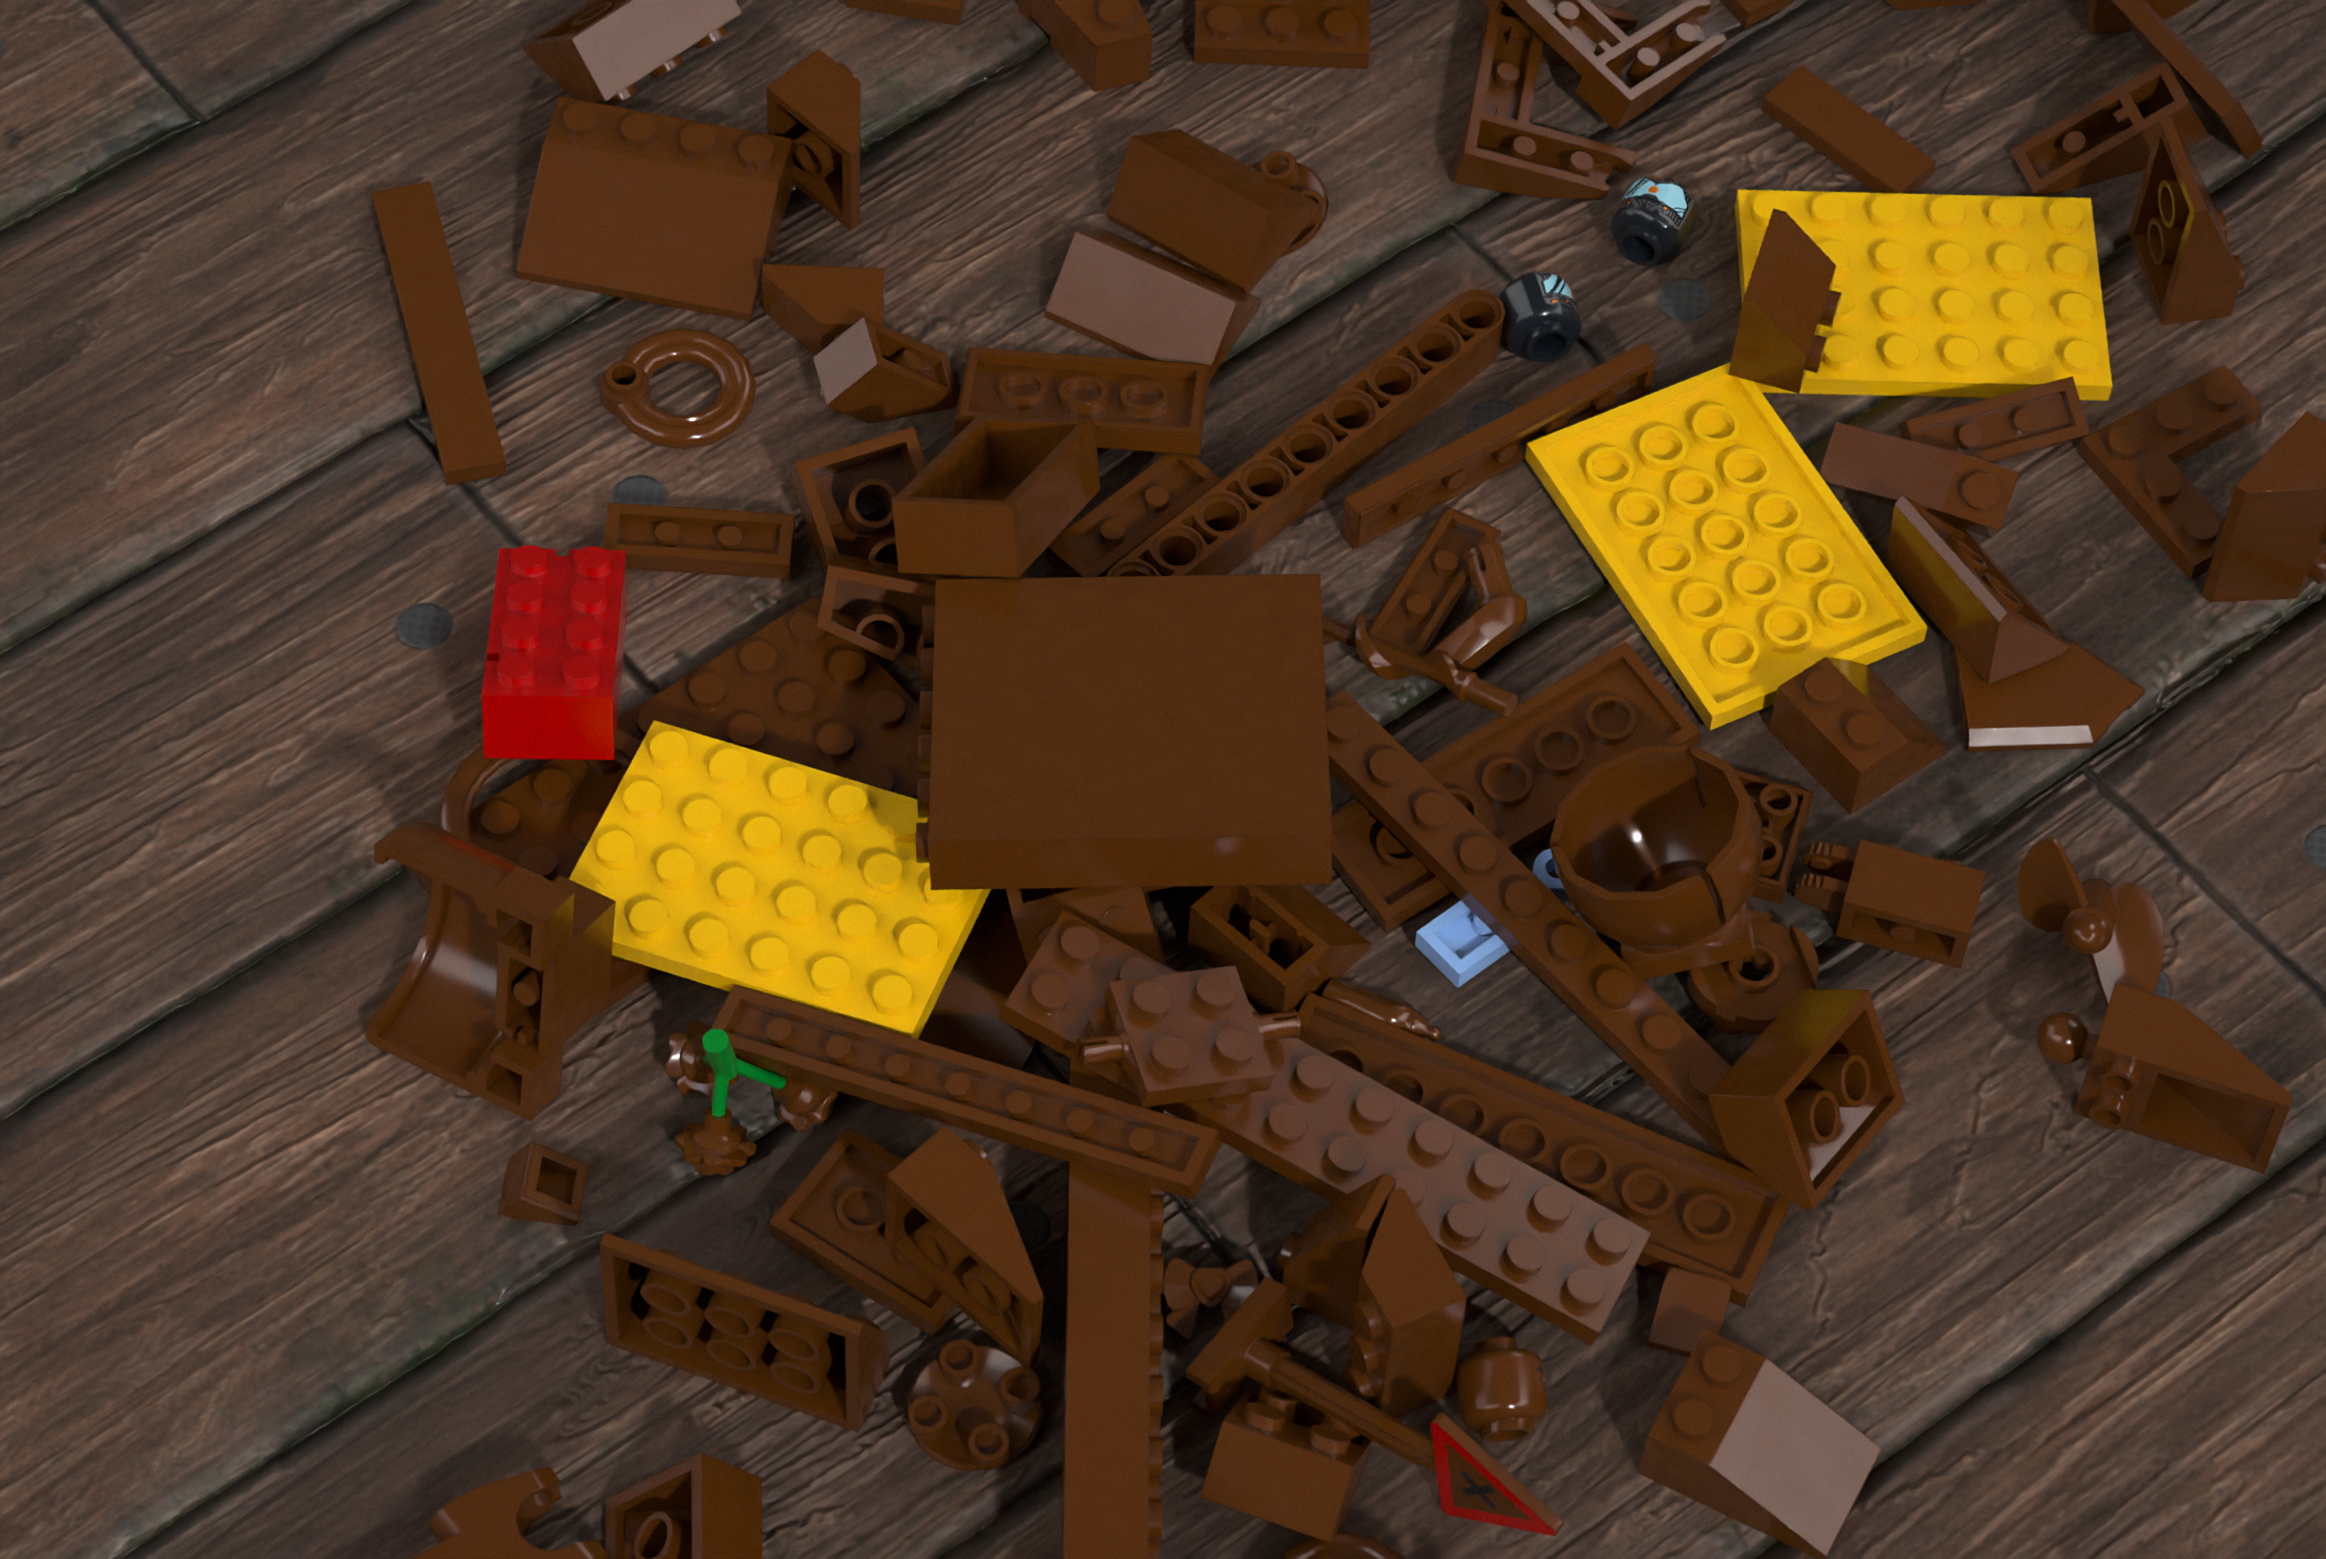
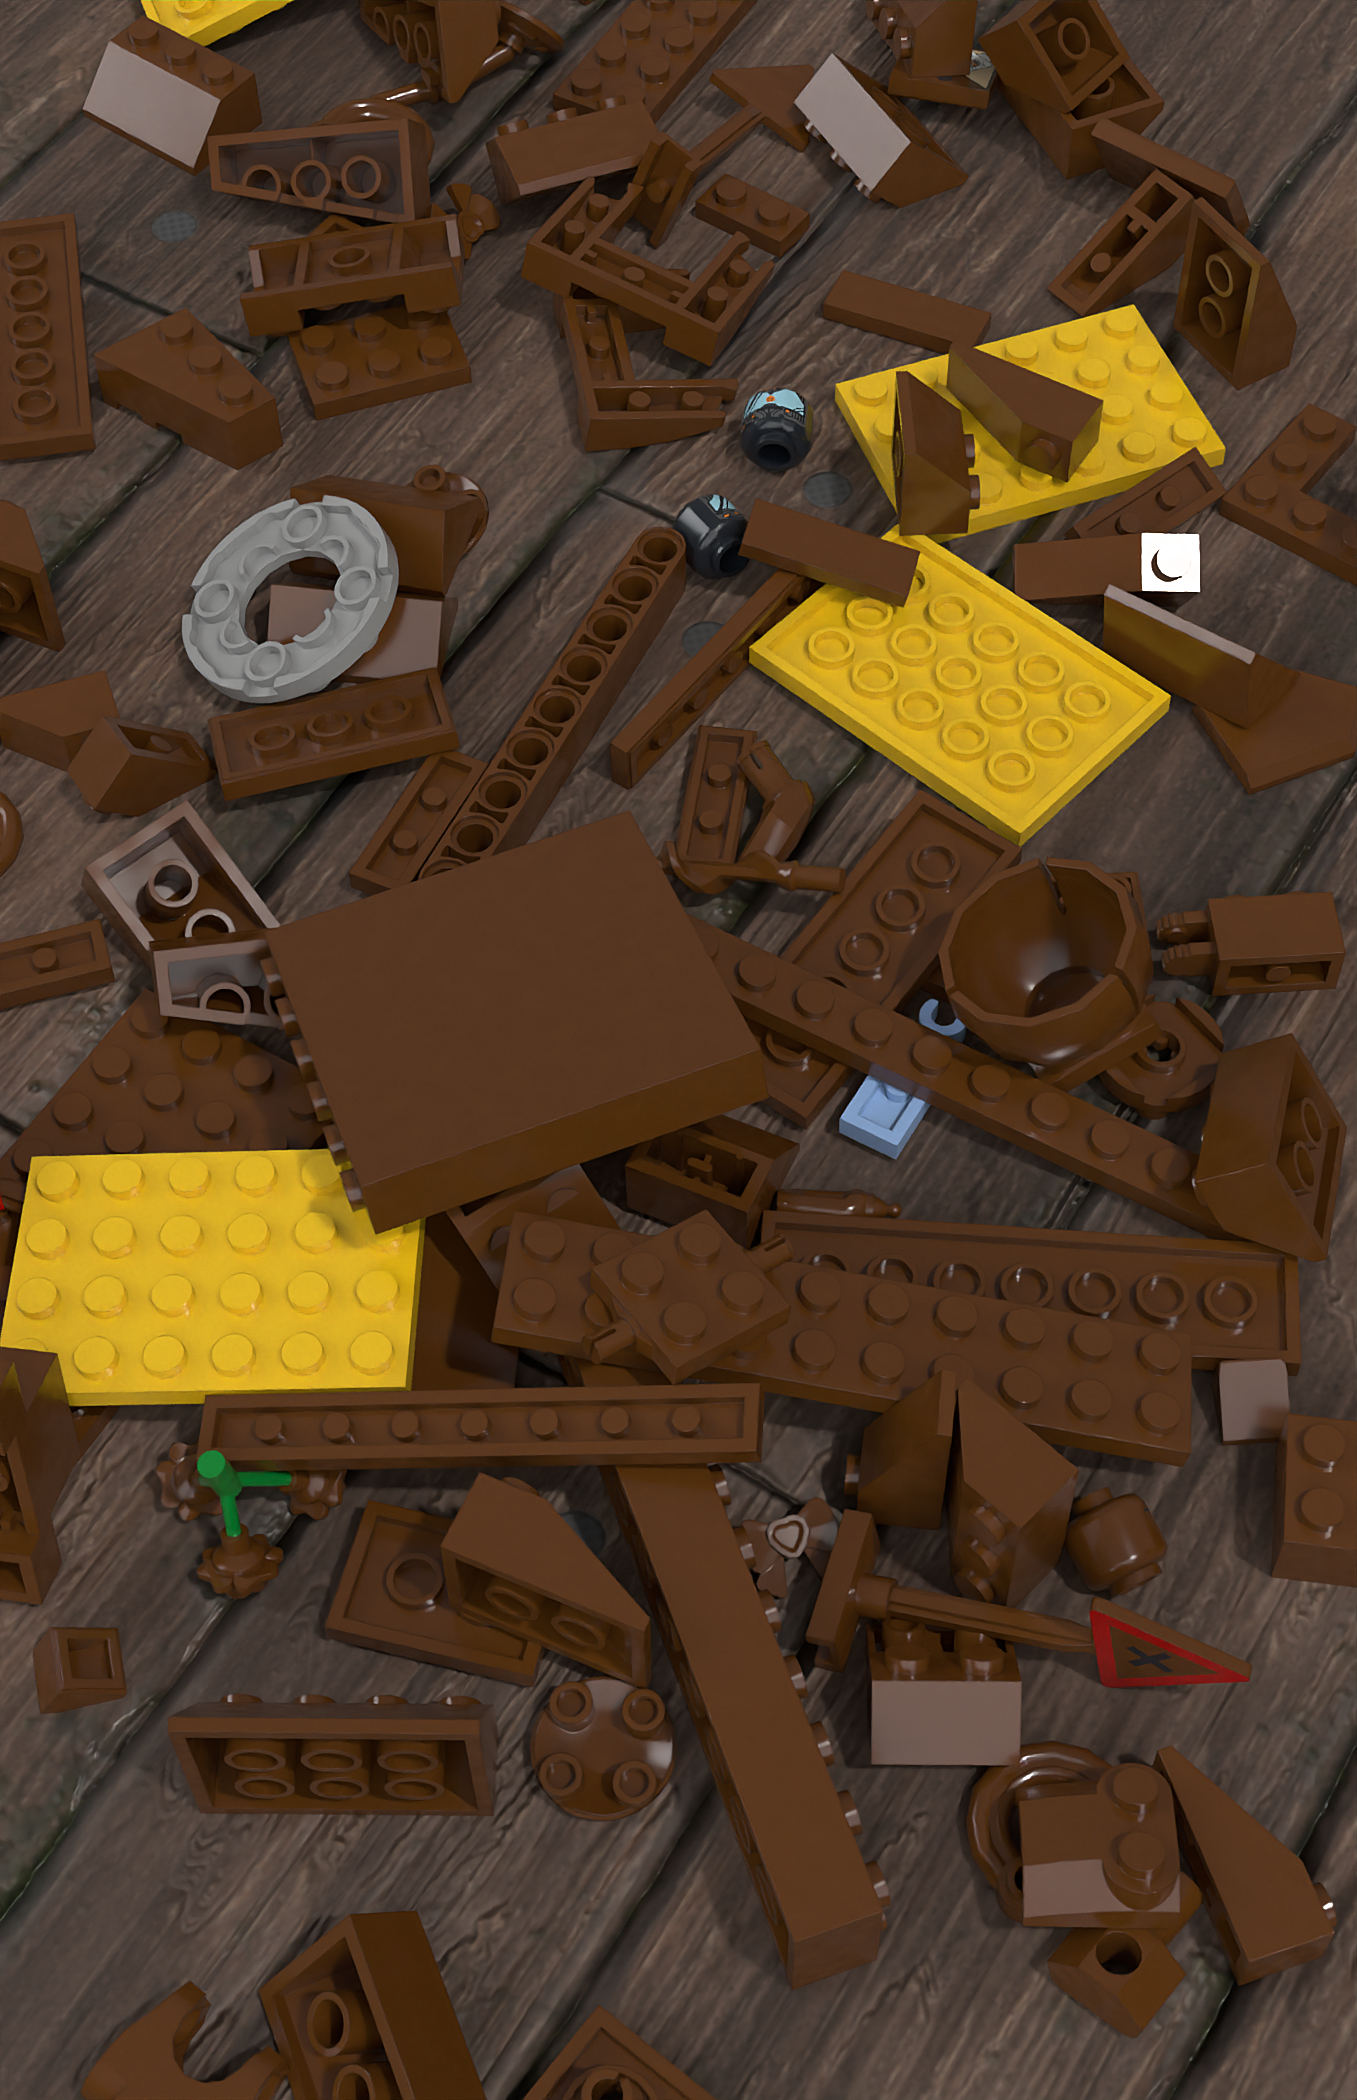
camera: 15 degrees left, 0 degrees up
reddish brown piece [892,415,1100,581] -> none
reddish brown slope [1768,657,1947,815] -> none
none -> light grey plate [182,495,399,703]
none -> reddish brown tile [738,498,920,608]
none -> reddish brown slope [946,340,1104,483]

